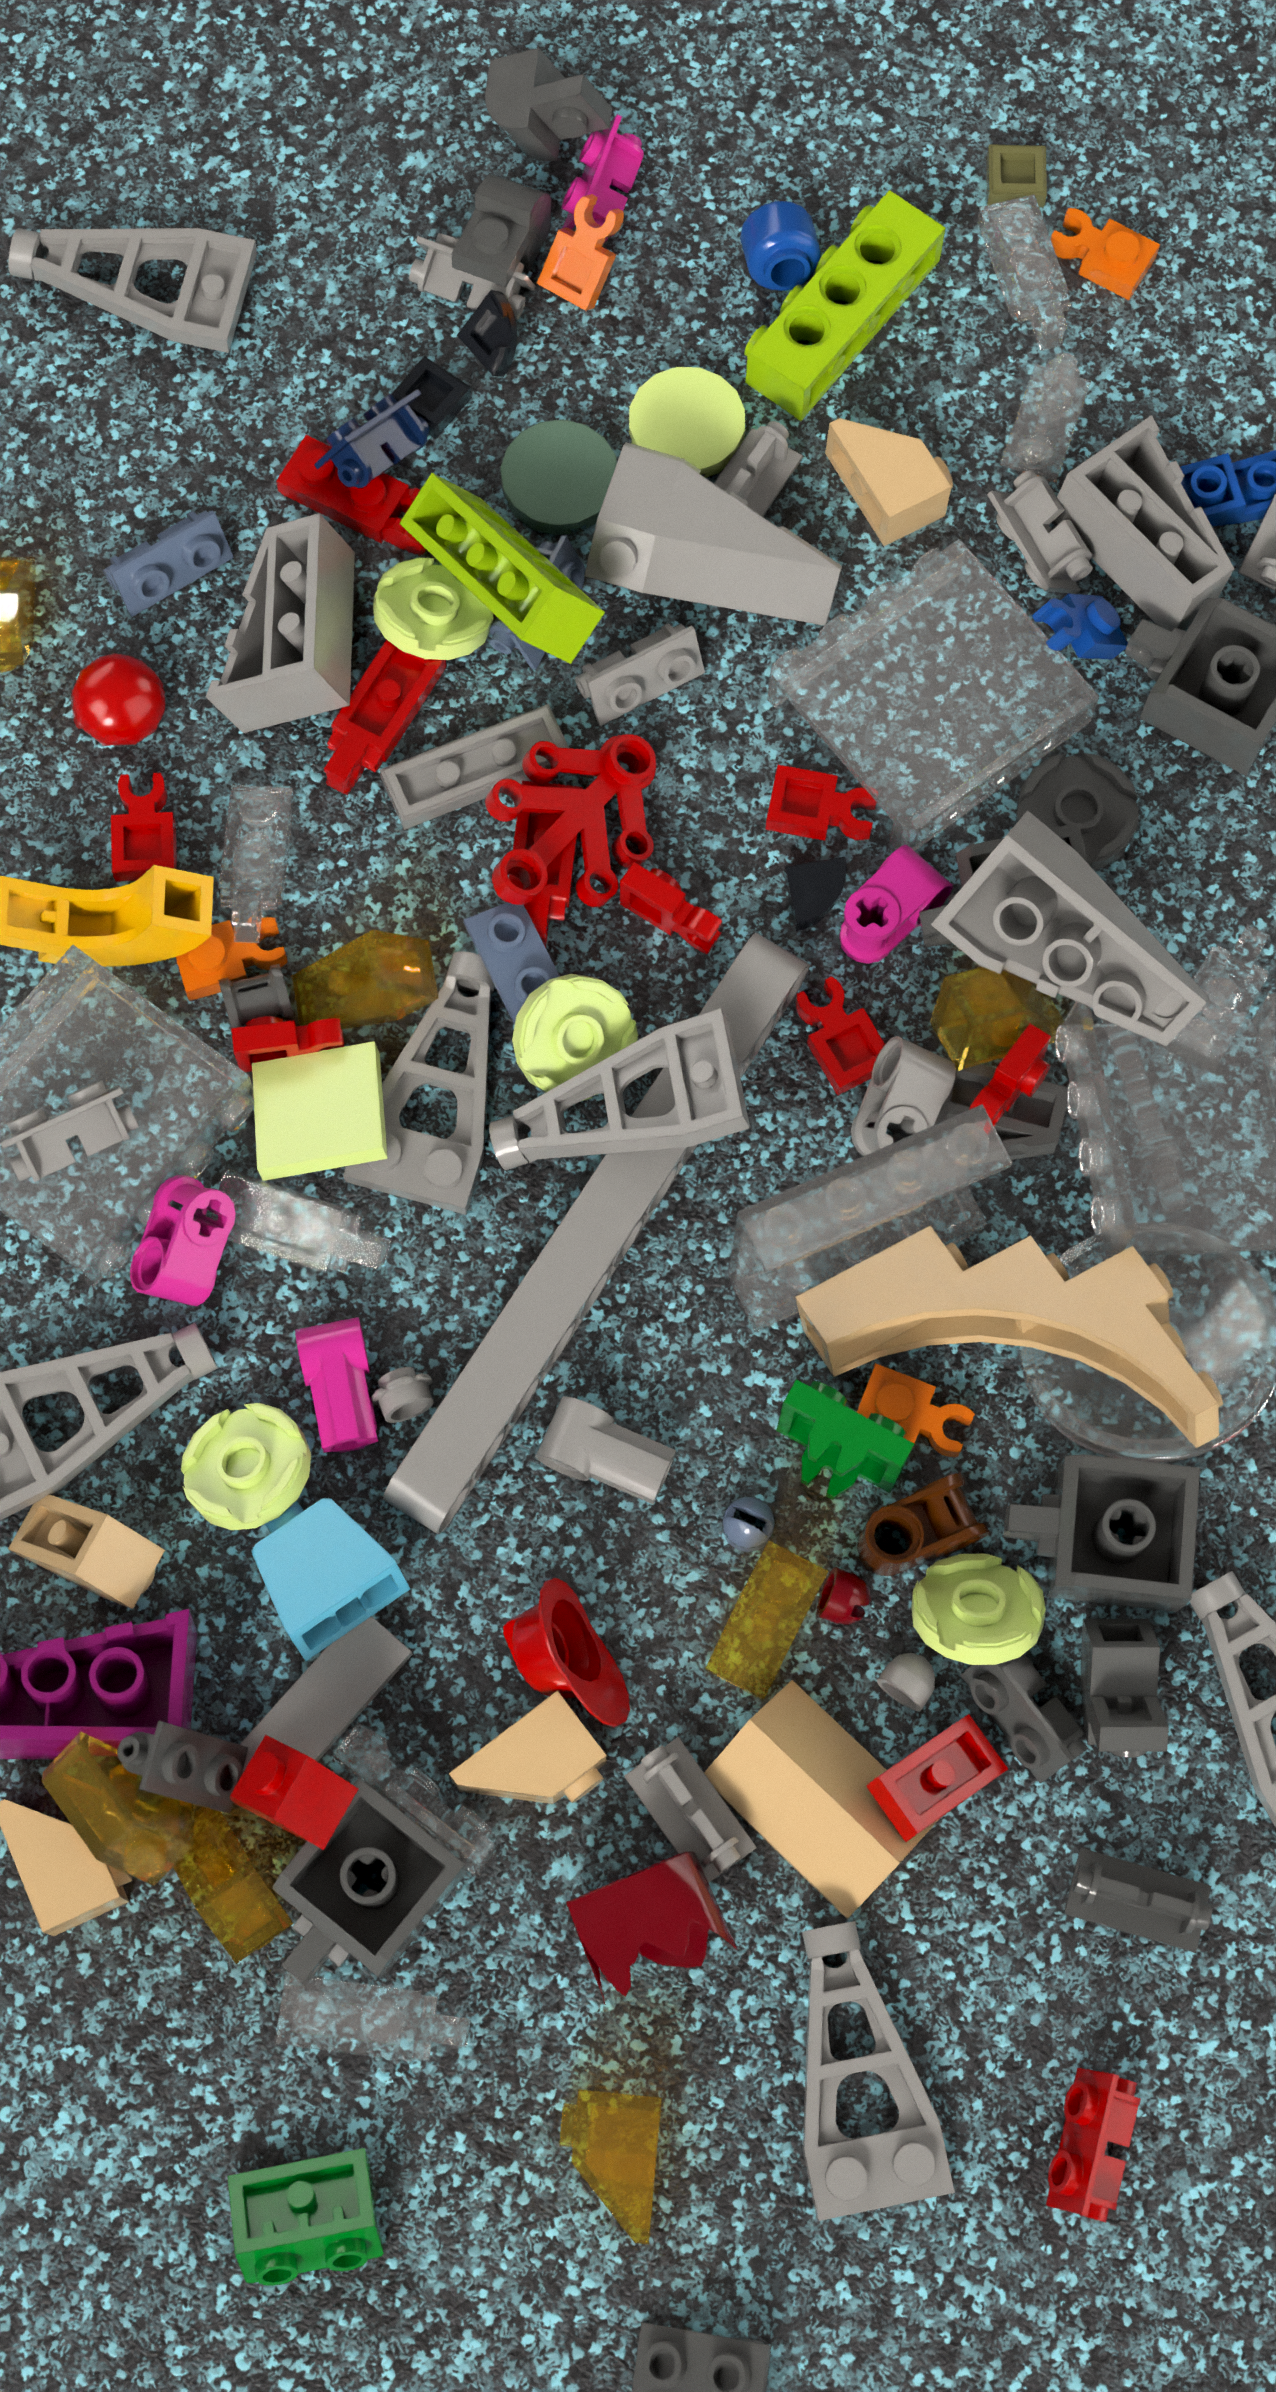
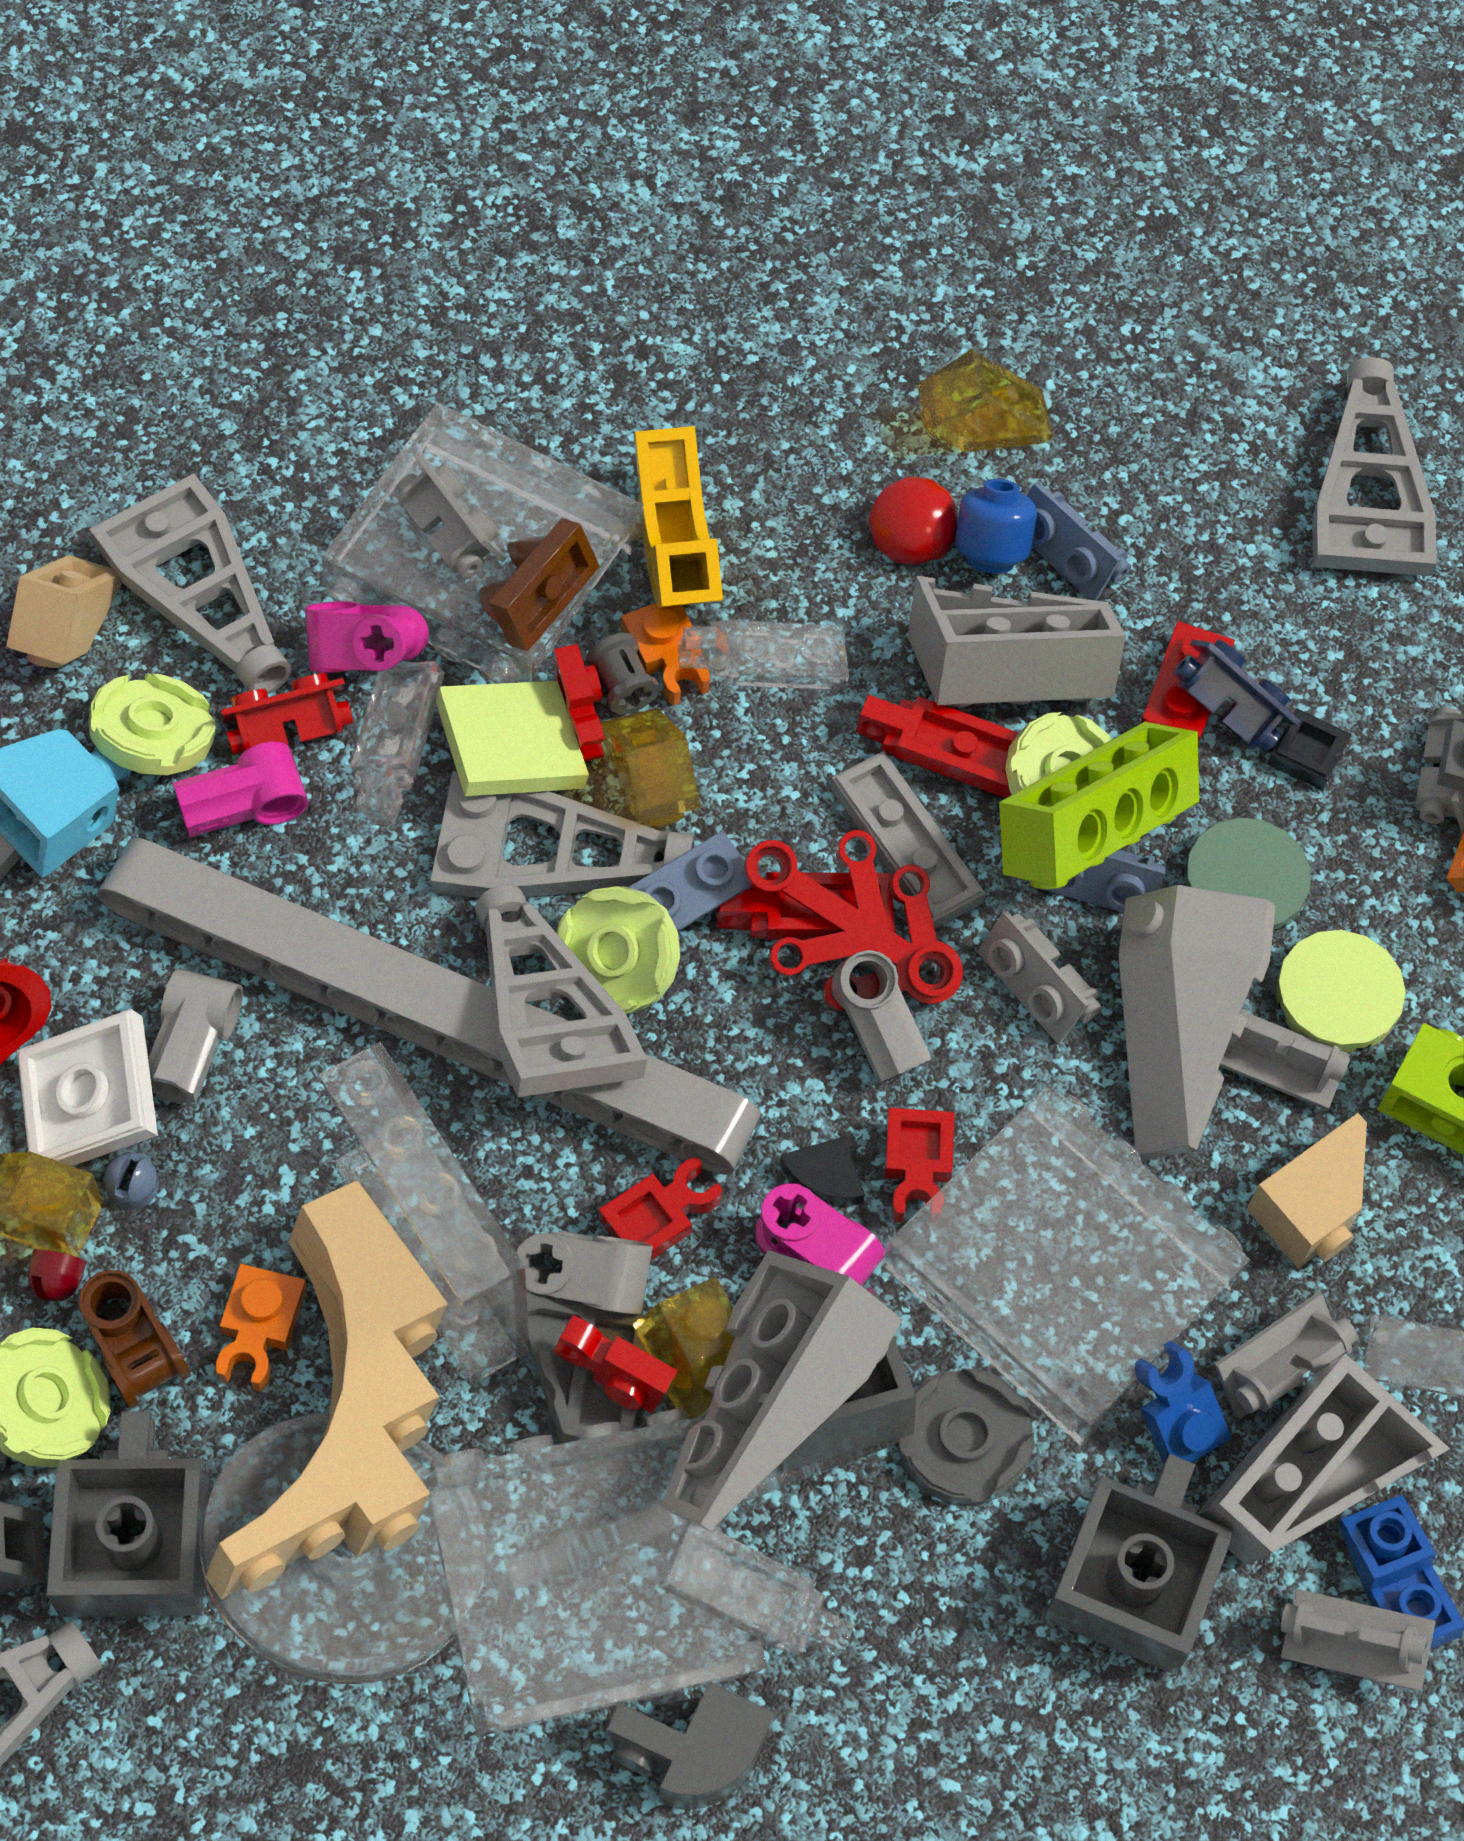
camera: 80 degrees right, 10 degrees down
red plate [111,772,177,882] -> none
light grey plate [371,1367,434,1423] -> none
black tile [457,290,517,377] -> none
red plate [620,862,722,955] -> none
green piece [776,1379,914,1500] -> none
none -> white plate [17,1009,158,1176]
none -> red hinge [221,673,354,755]
none -> reddish brown tile [479,518,600,652]
none -> light grey piece [831,950,931,1083]
none -> blue head [955,479,1037,573]

